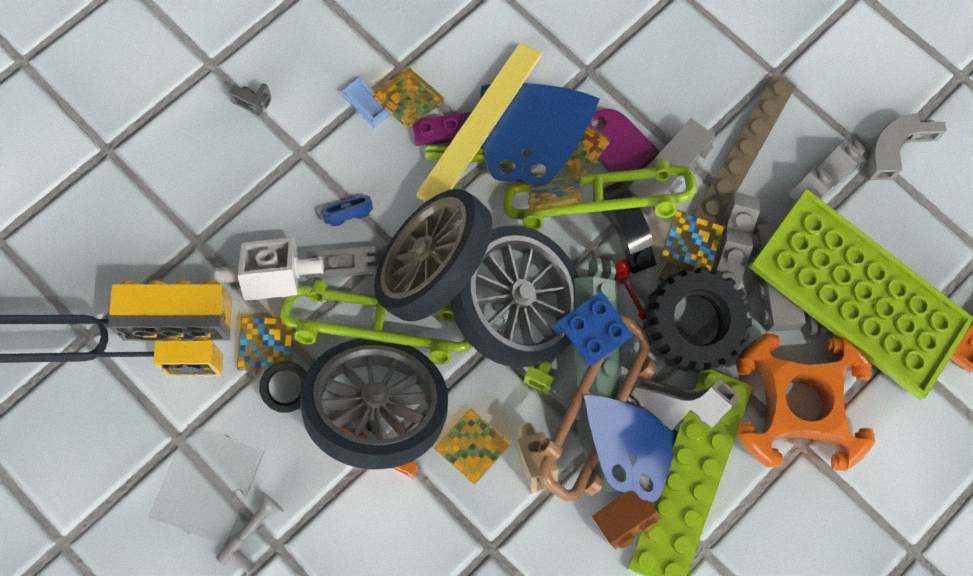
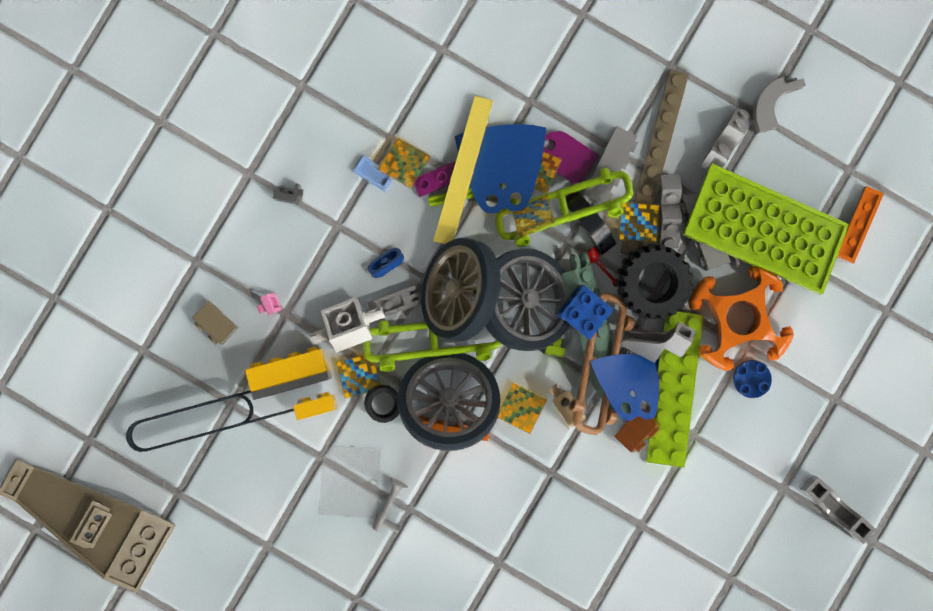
camera: 15 degrees left, 15 degrees up
none -> dark tan brick [192,301,238,345]
none -> bright pink tile [257,293,282,315]
none -> blue dish [733,360,772,398]

